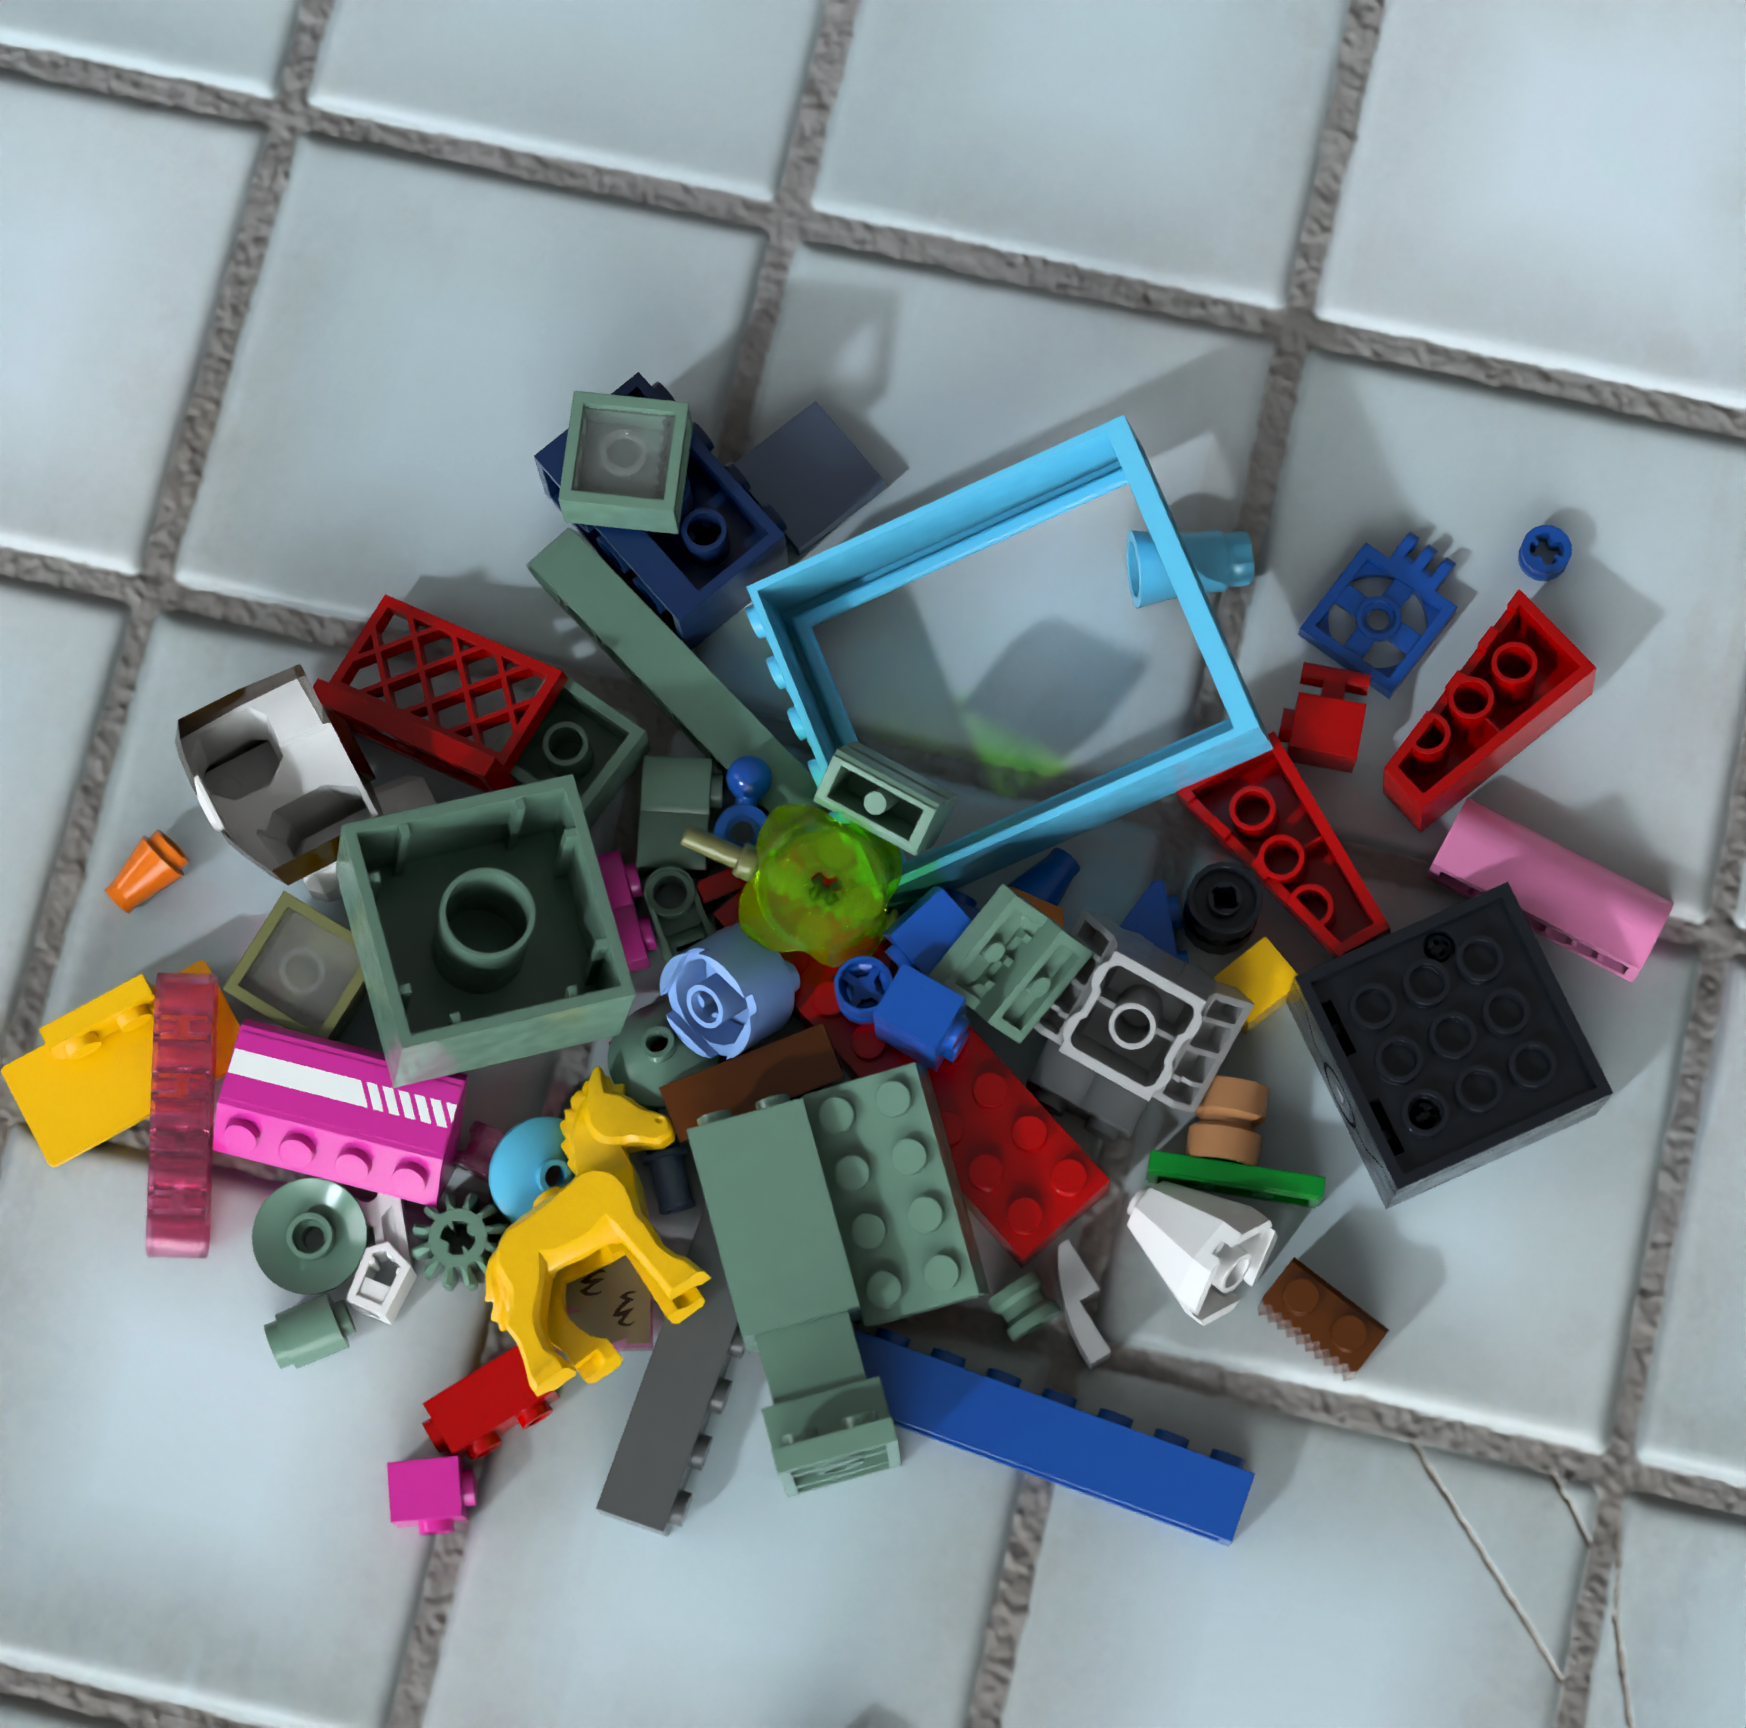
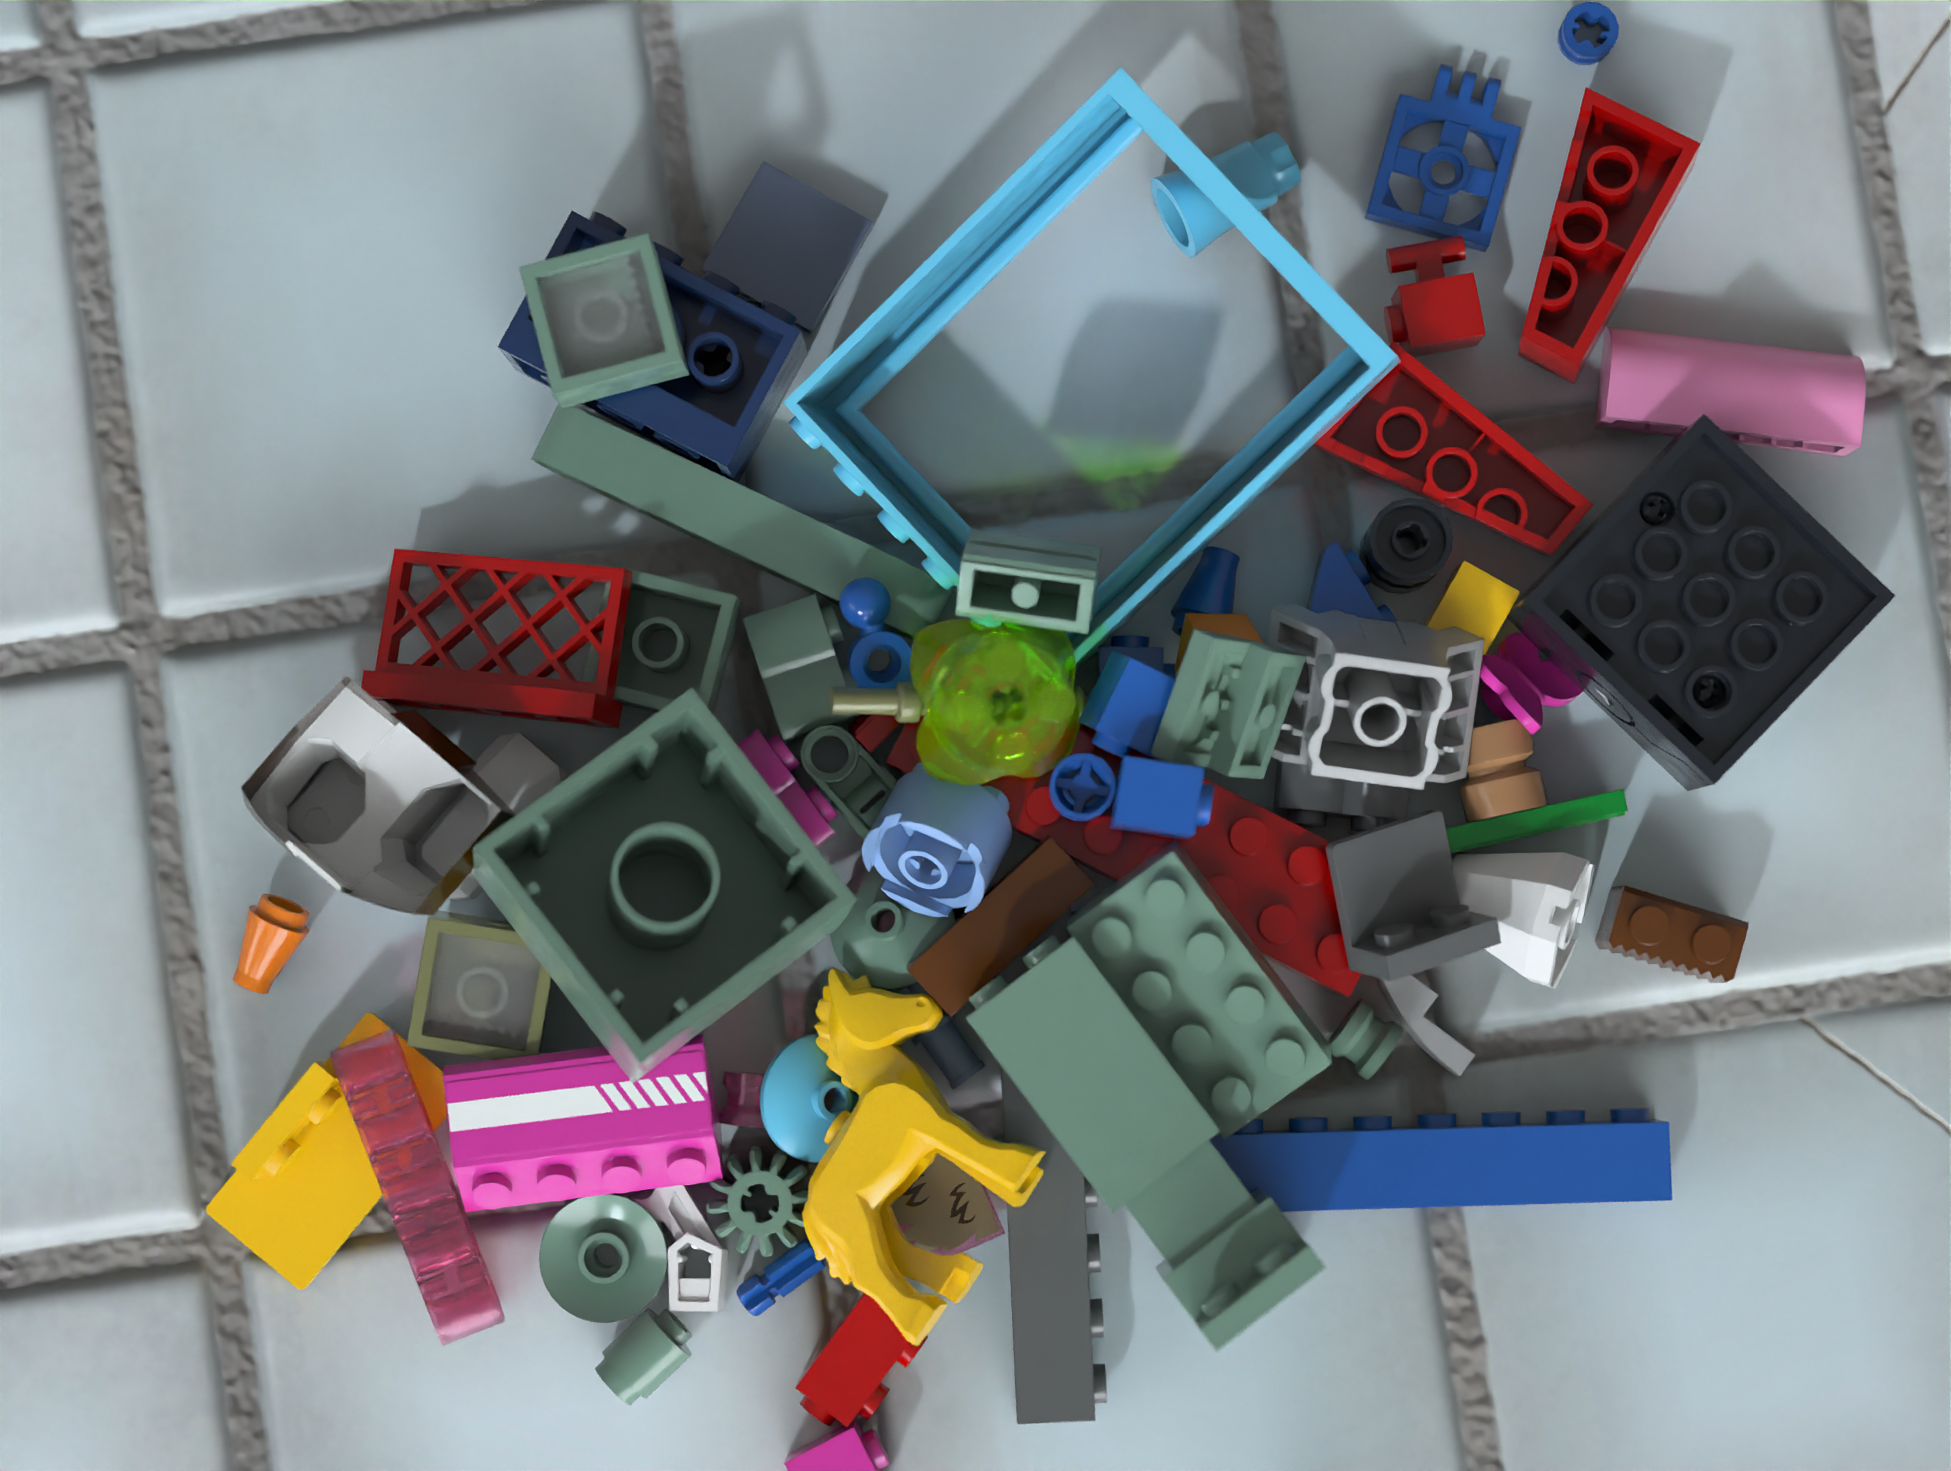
camera: 25 degrees left, 10 degrees up
none -> blue axle [736,1238,826,1316]
none -> dark grey bracket [1326,810,1501,982]
none -> dark pink animal [1480,633,1583,735]

